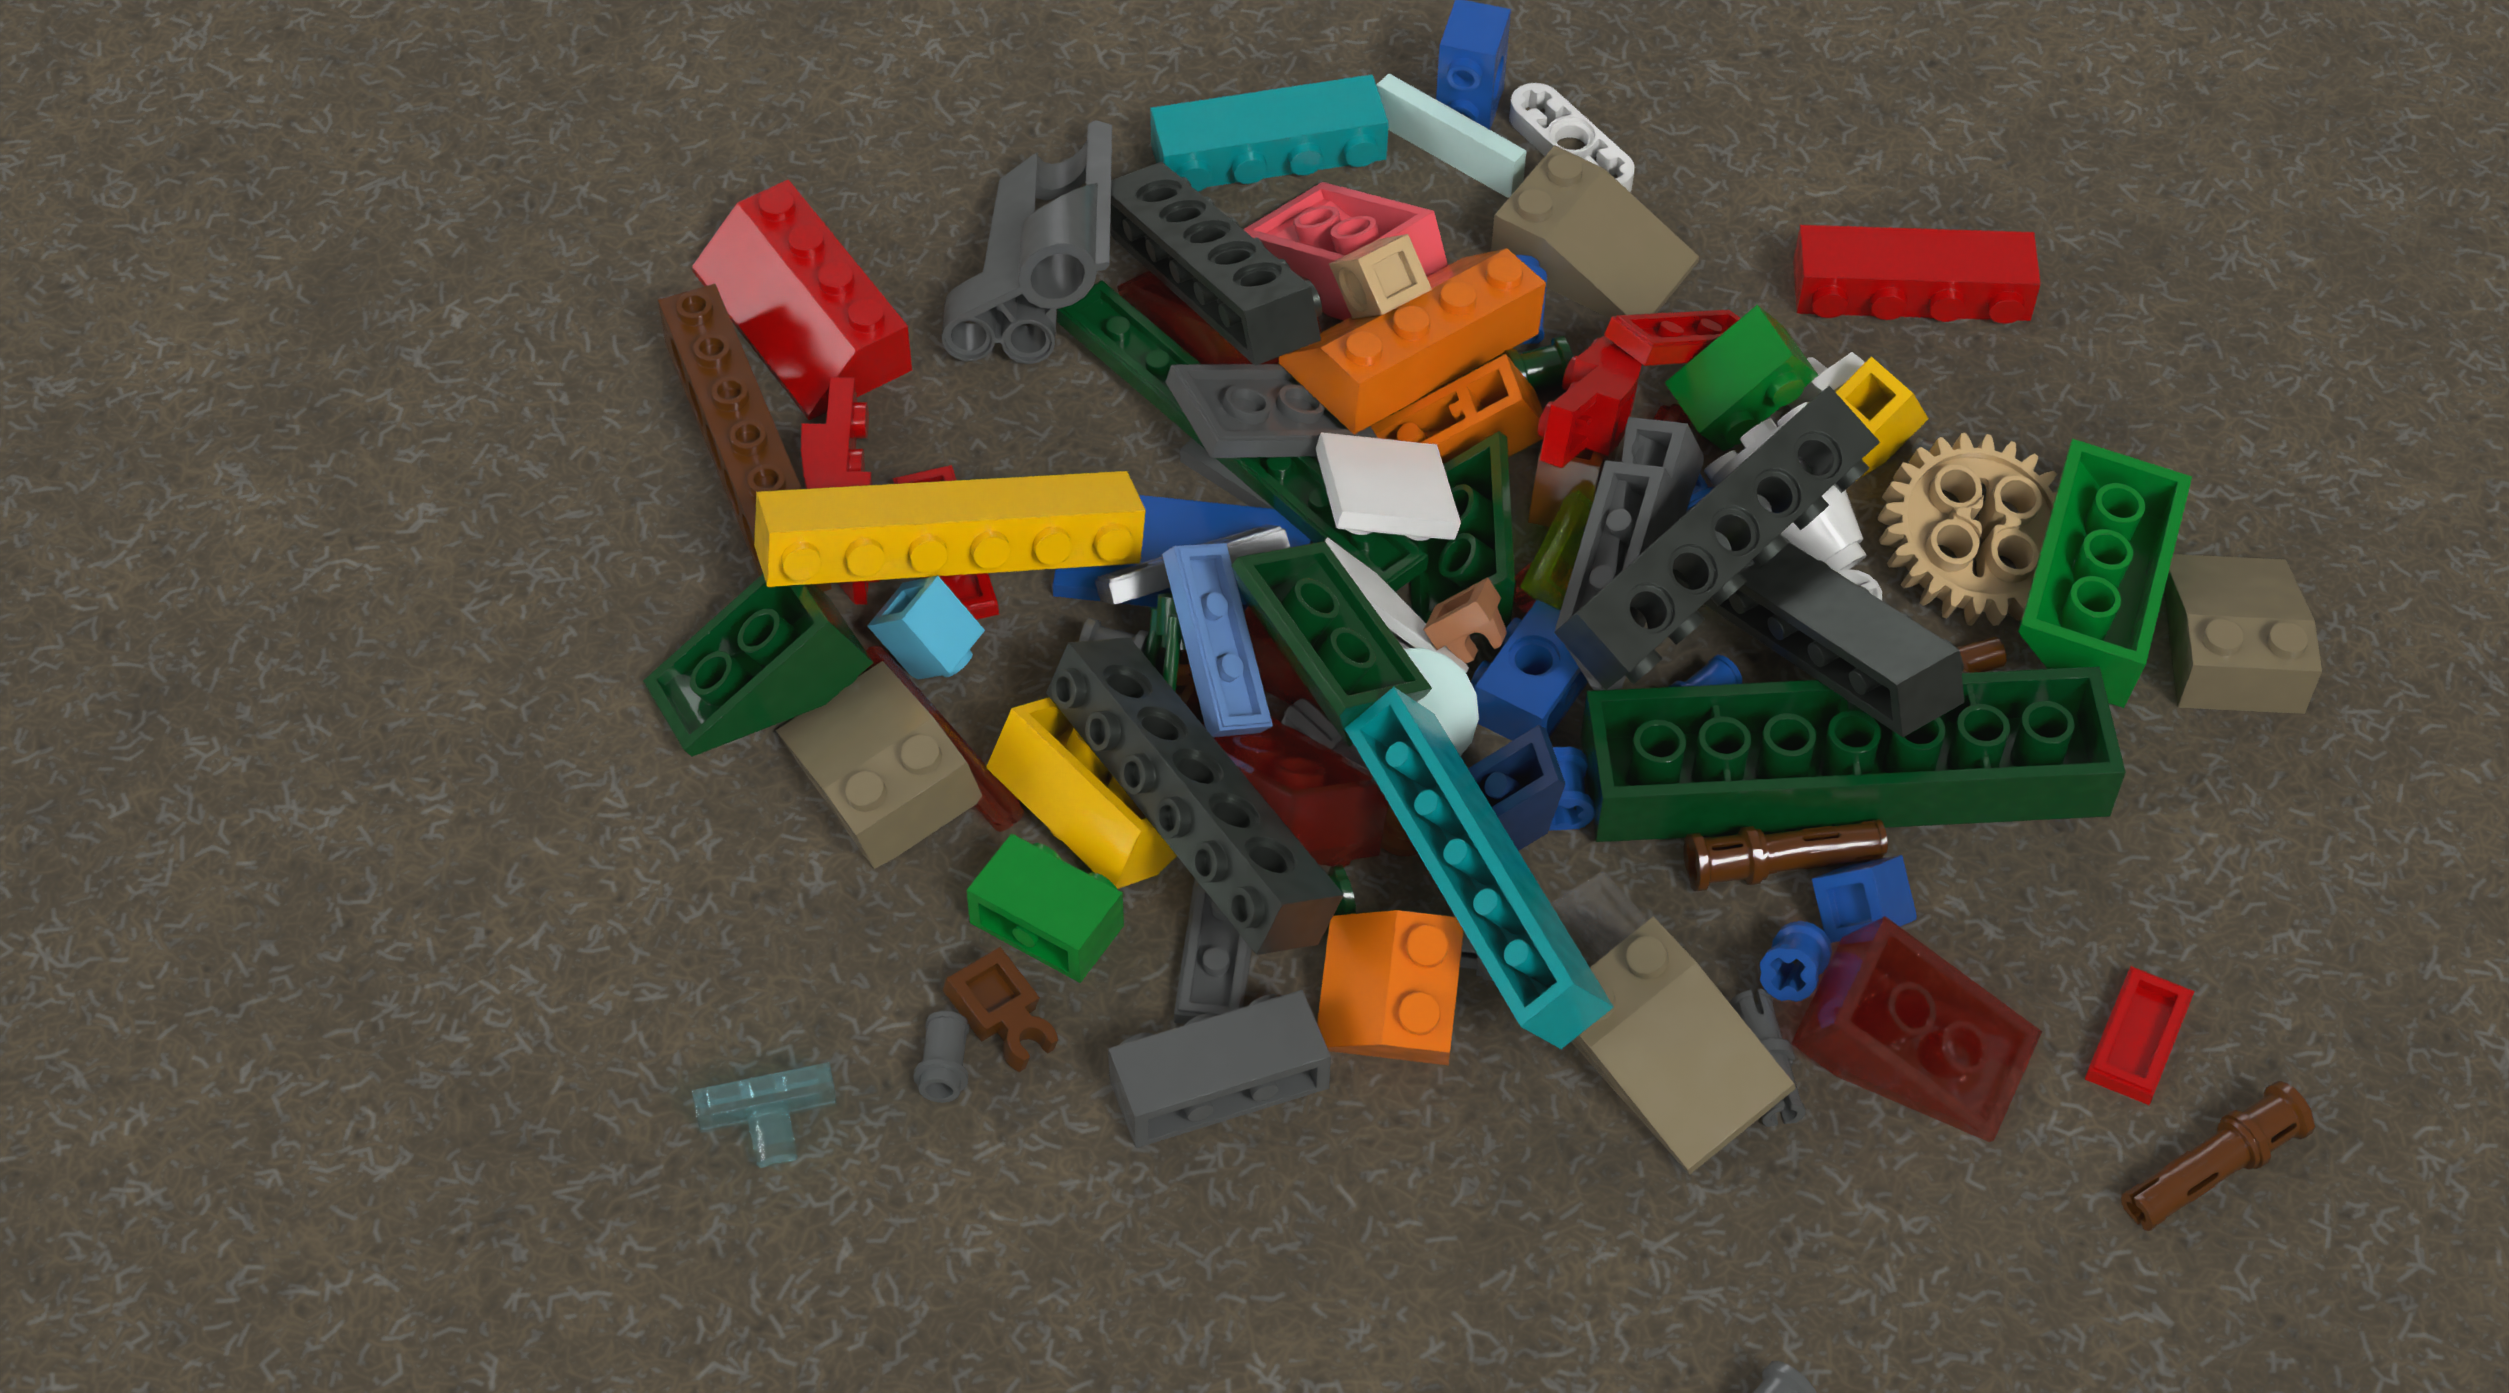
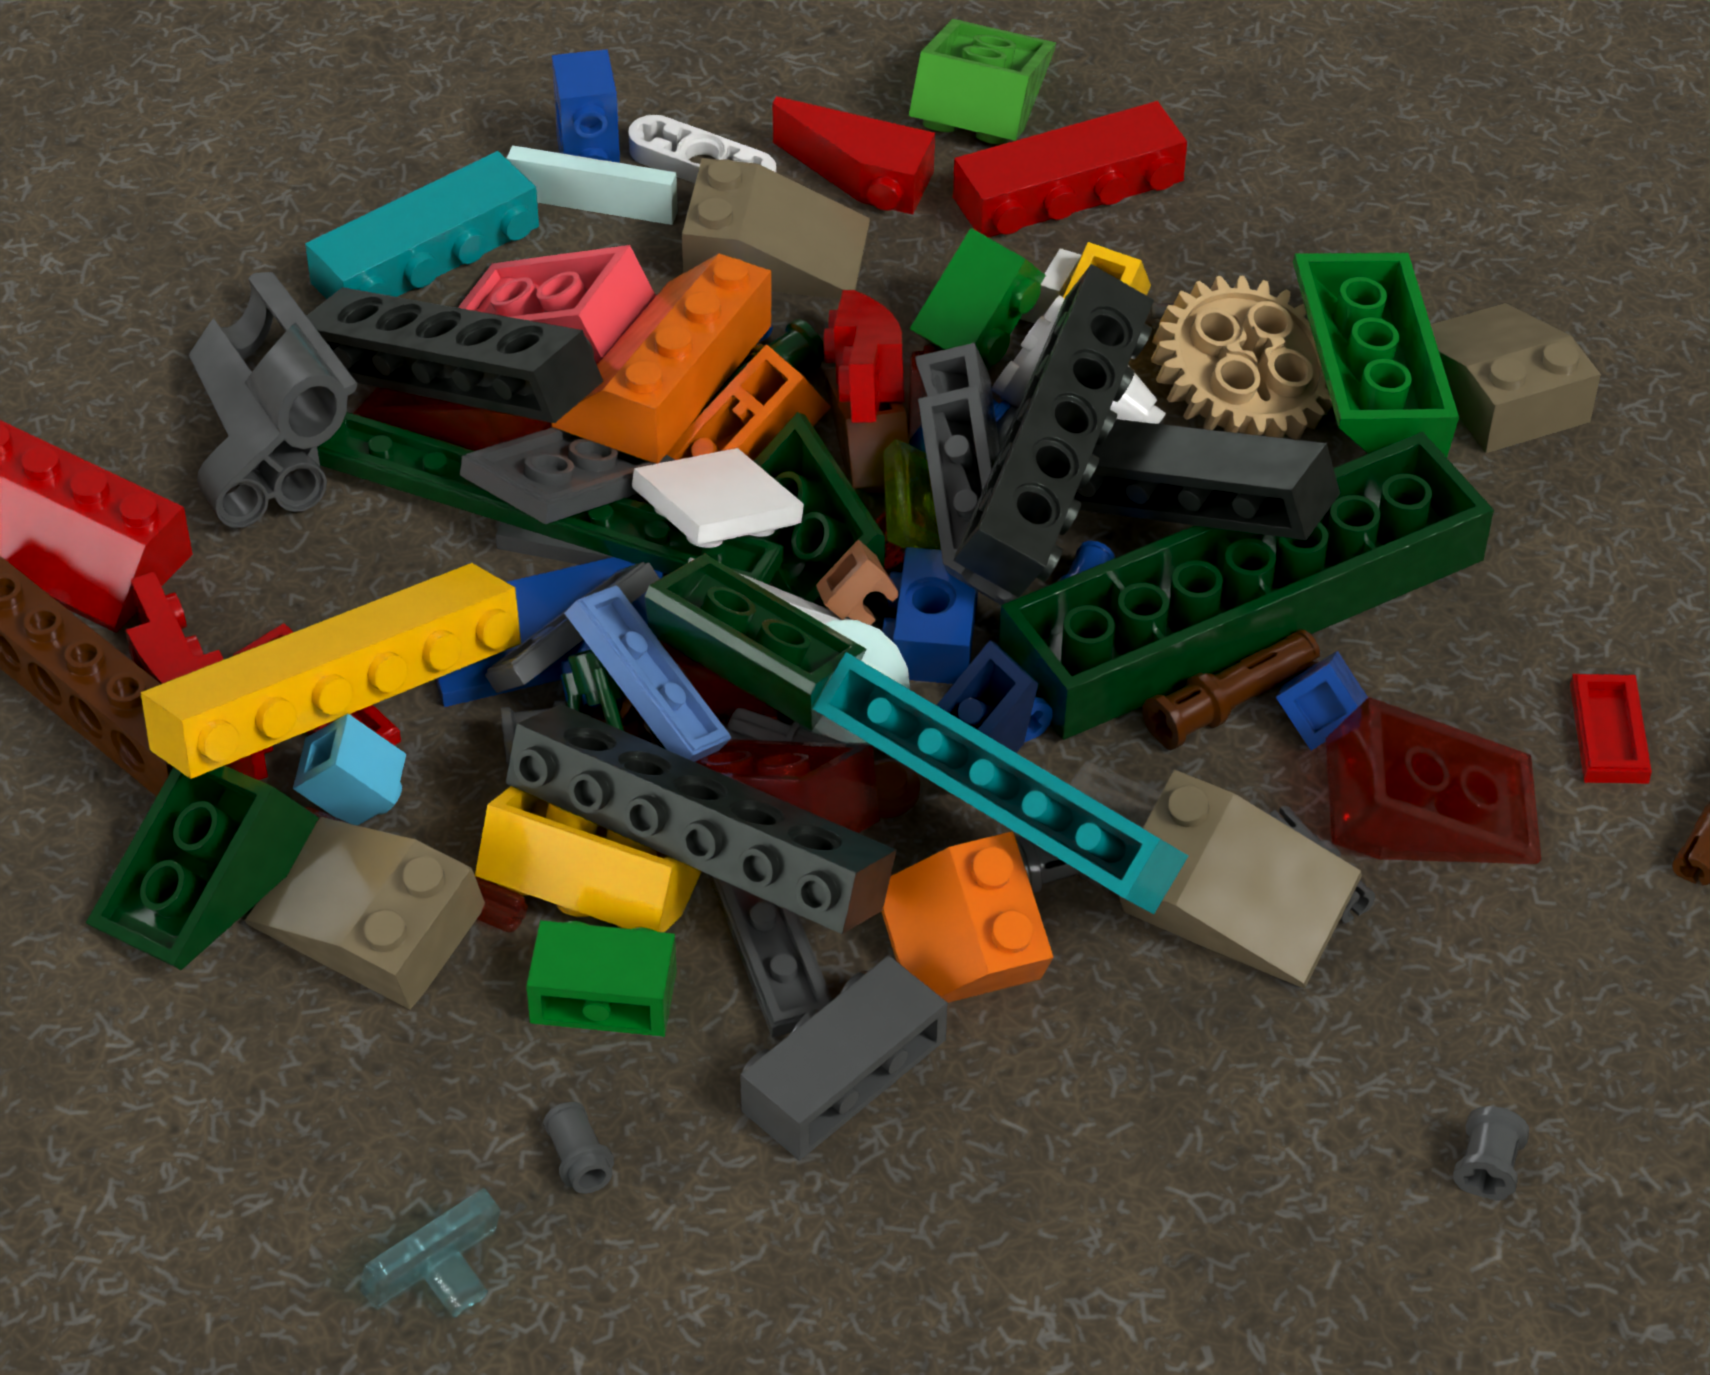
camera: 25 degrees left, 5 degrees down
reddish brown plate [942,947,1058,1072] -> none
tan brick [1329,234,1432,319] -> none
red tile [1604,310,1741,366] -> none
blue bush [1759,921,1832,1002] -> none
none -> red slope [772,96,935,215]
none -> bright green slope [909,19,1057,144]

